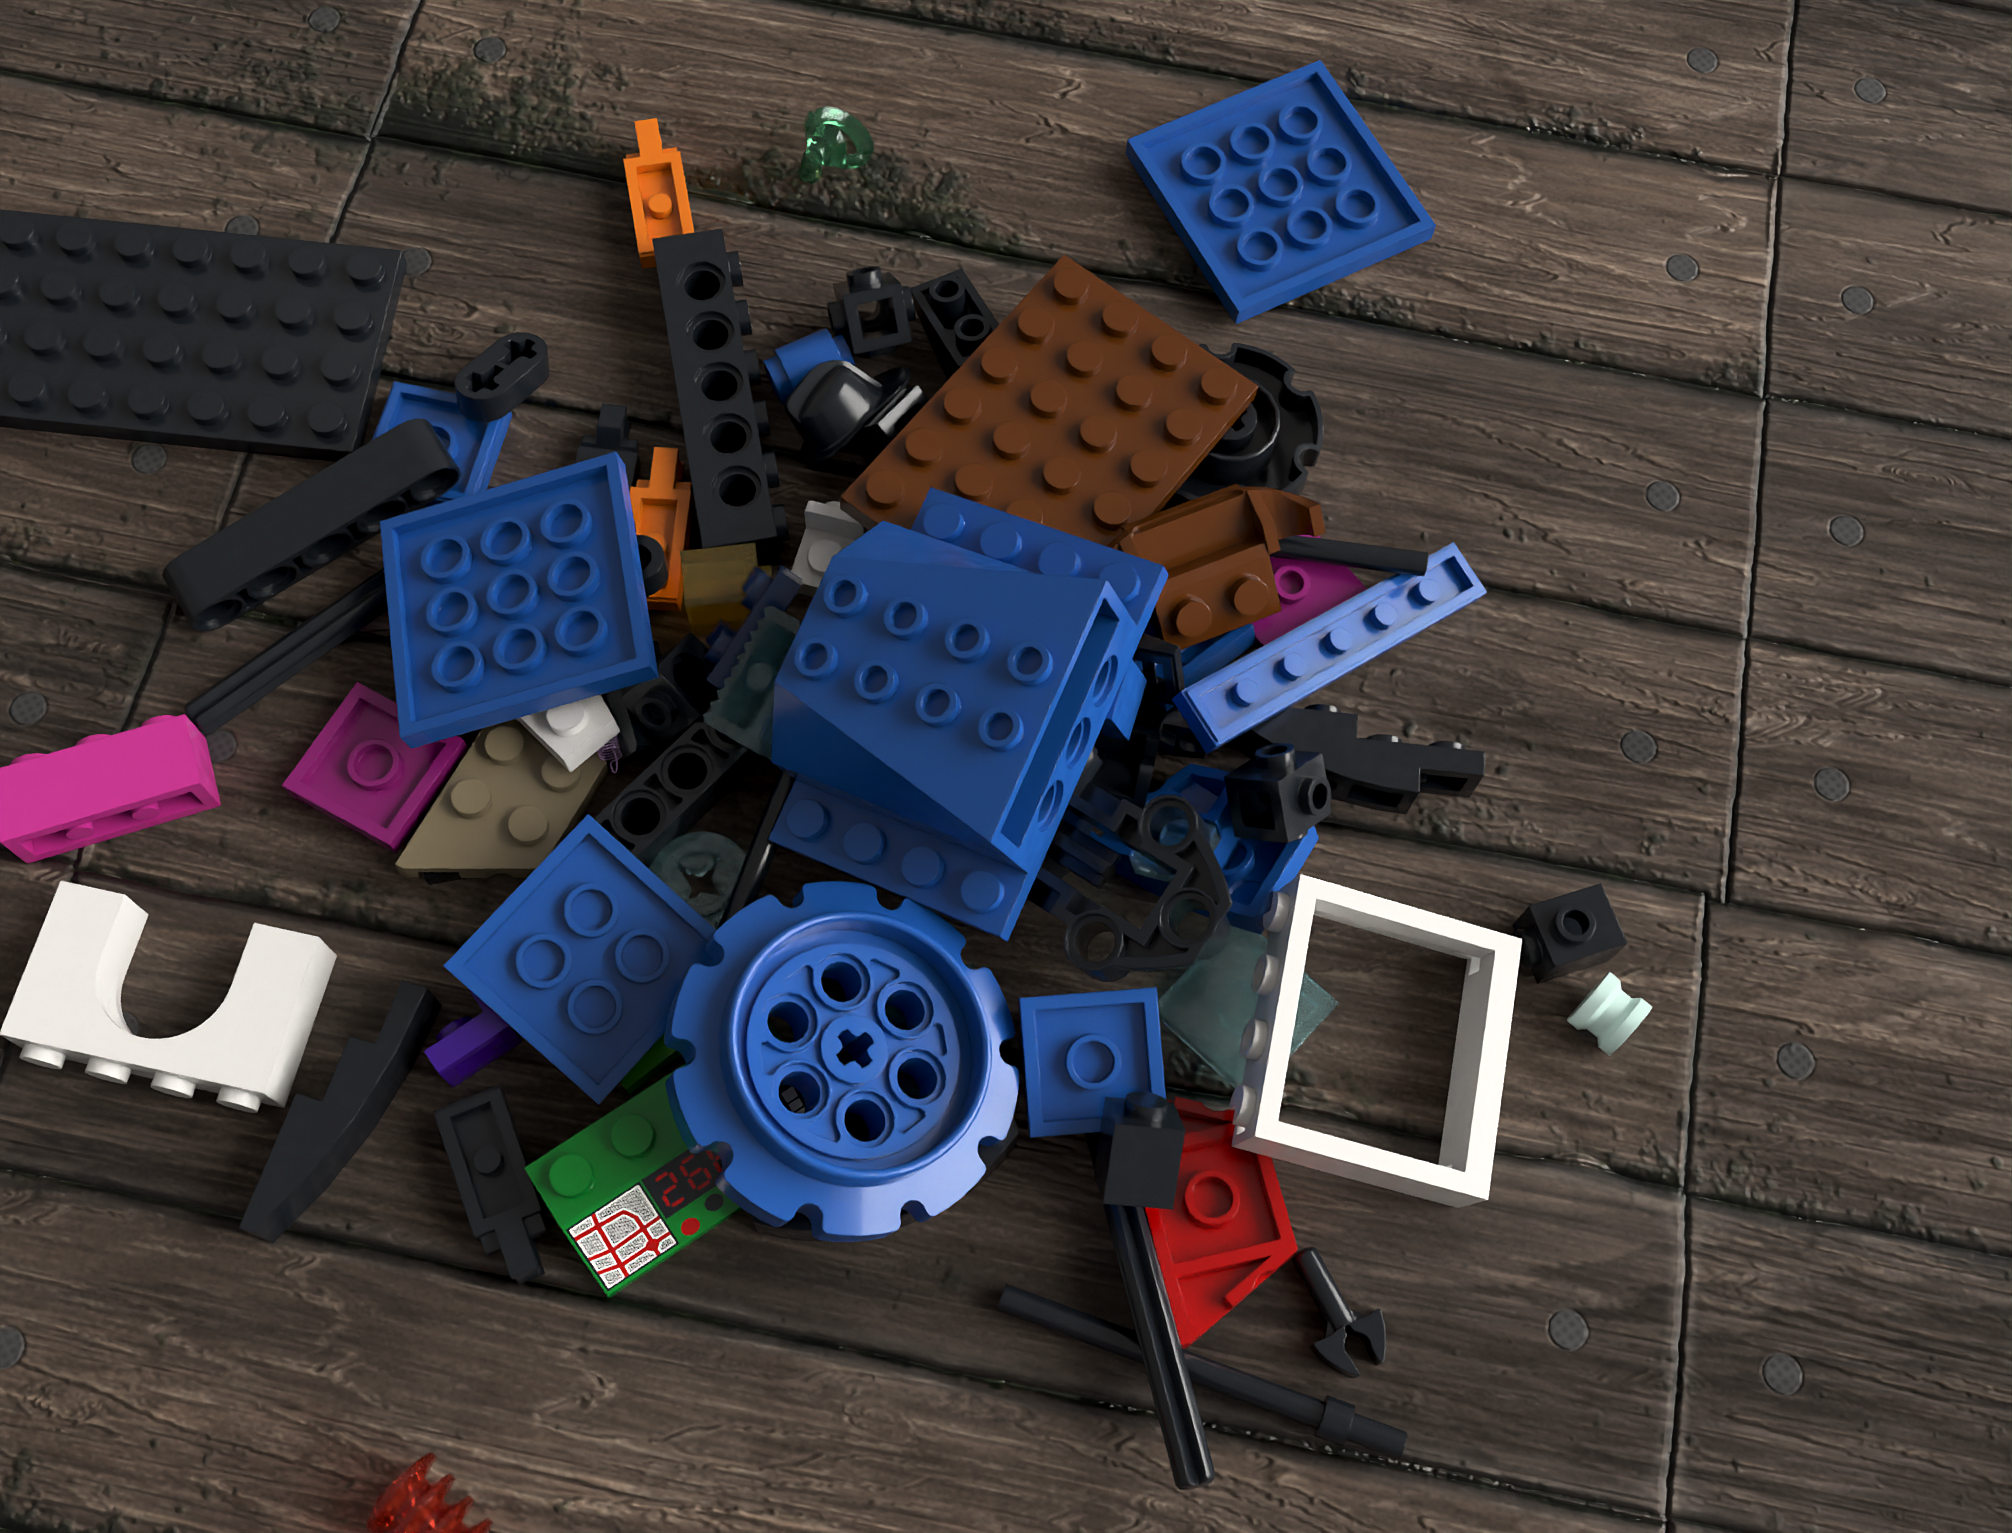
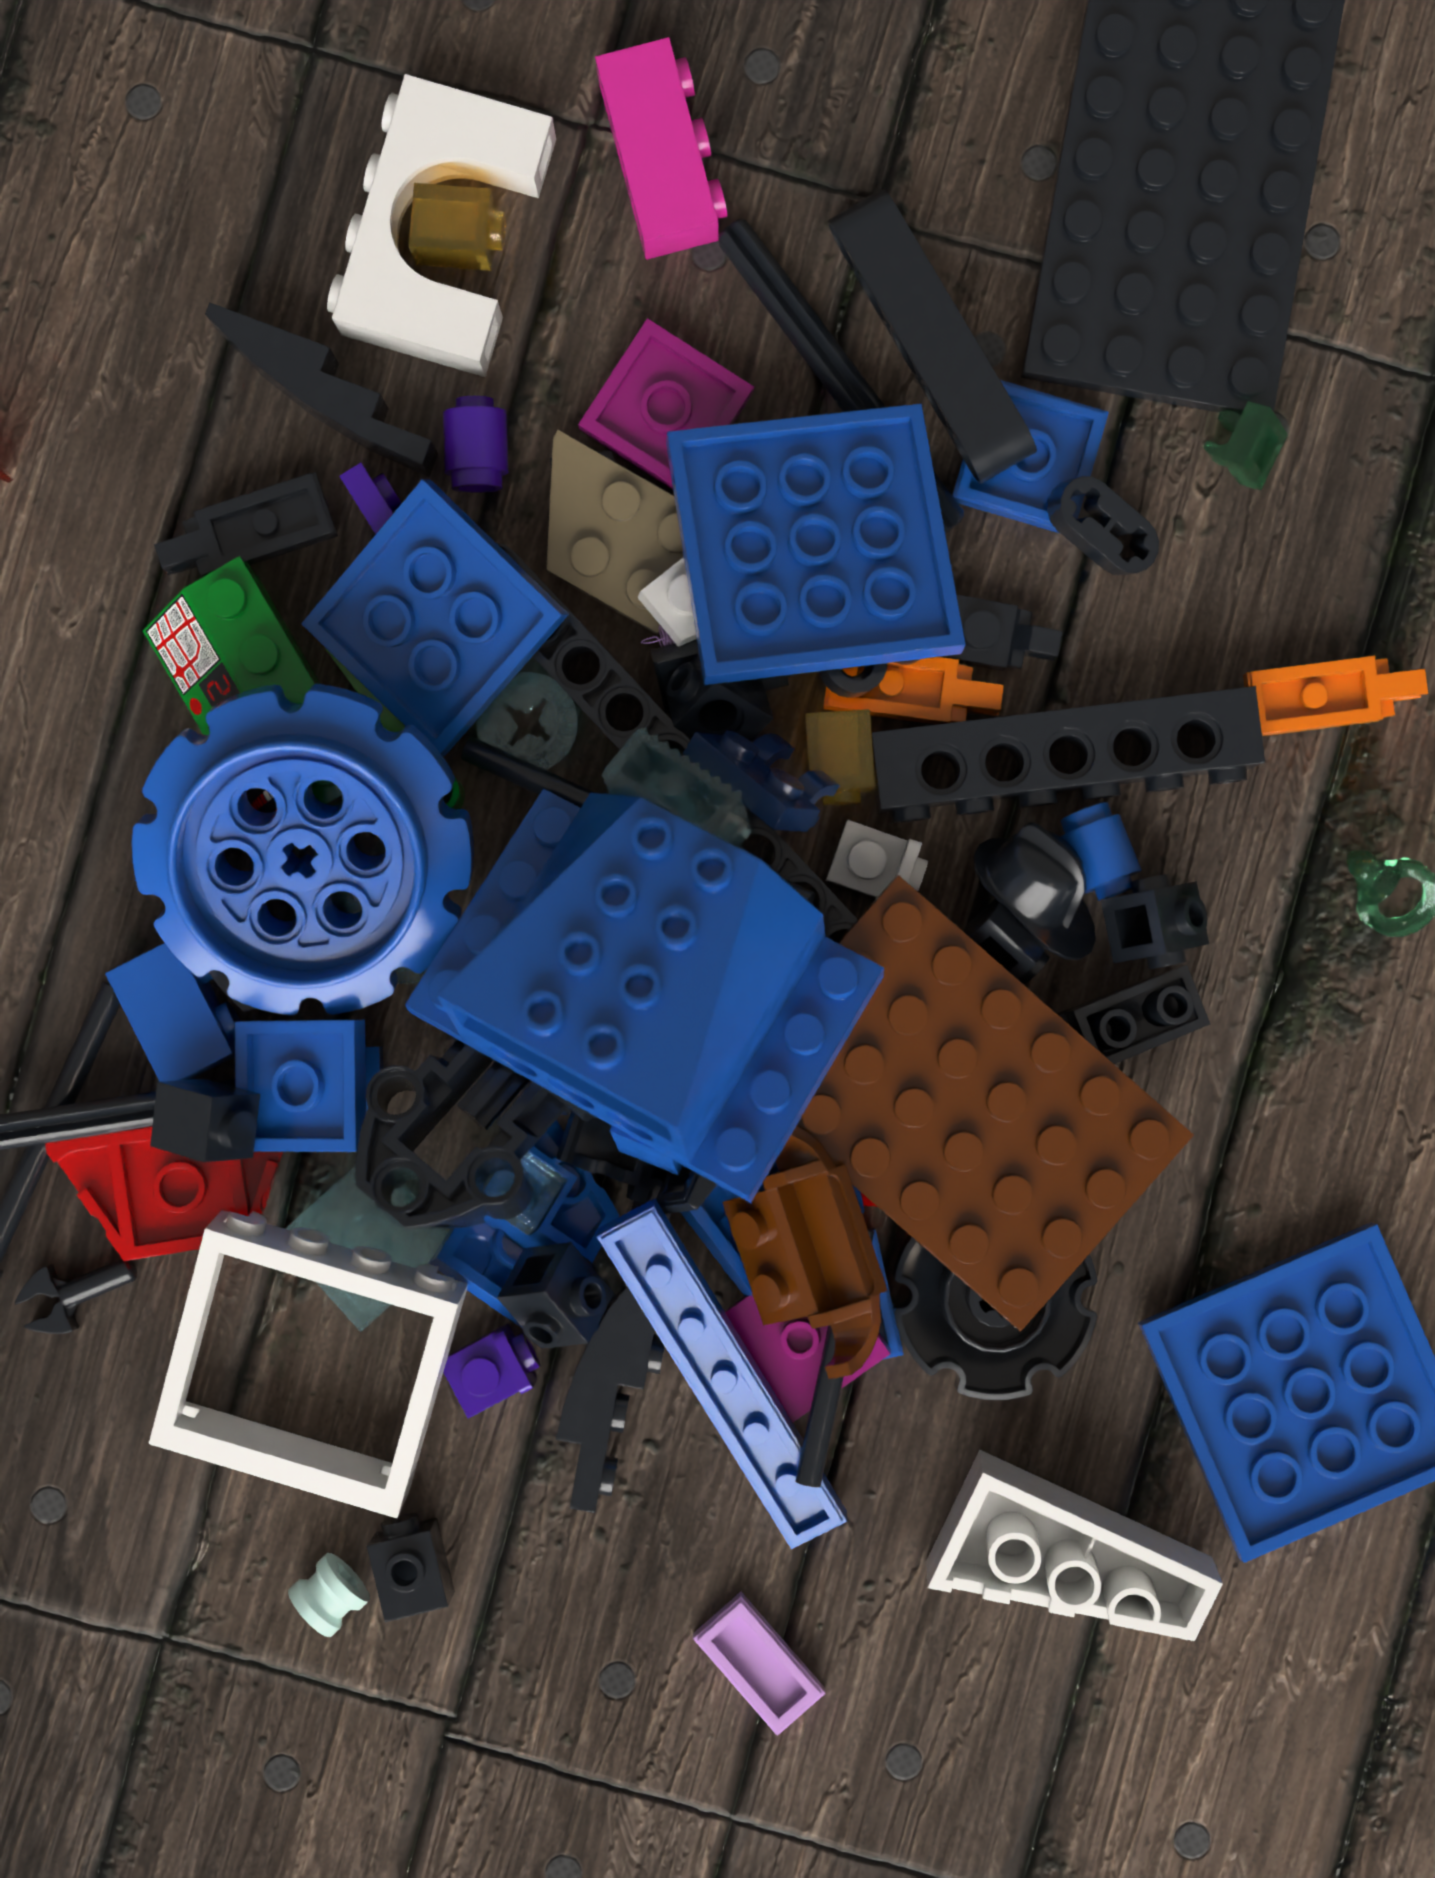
camera: 100 degrees right, 20 degrees up
none -> blue brick [105,943,240,1082]
none -> clear yellow brick [409,183,506,271]
none -> dark purple brick [443,396,508,493]
none -> dark purple bracket [443,1323,541,1419]
none -> lavender tile [693,1592,826,1736]
none -> white wedge [926,1450,1223,1641]
none -> clear green tile [1203,401,1288,491]

